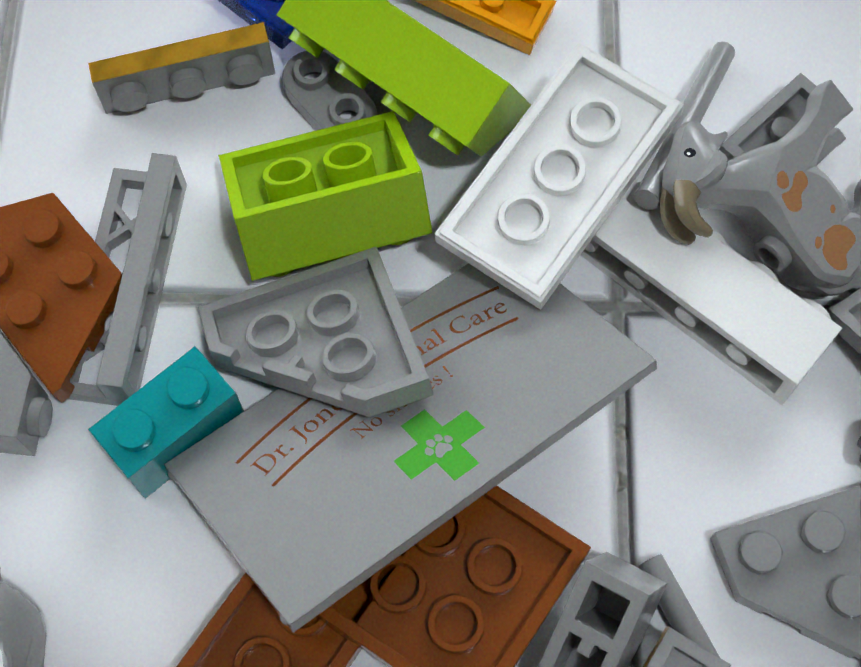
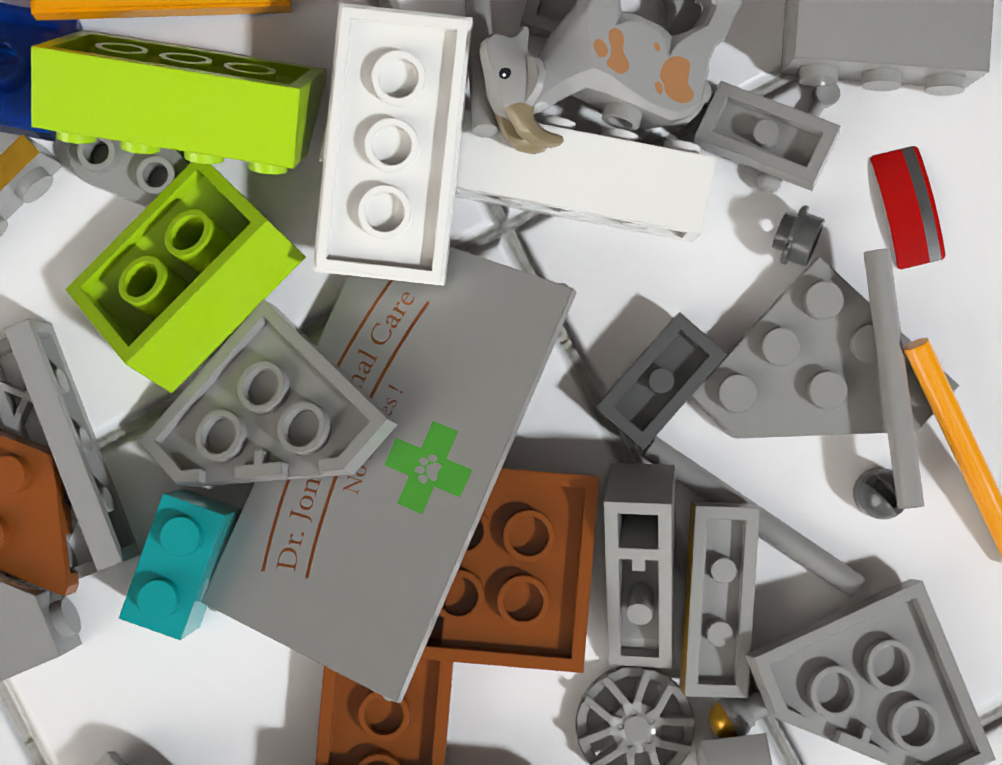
camera: 30 degrees left, 20 degrees up
none -> dark grey plate [594,312,728,450]

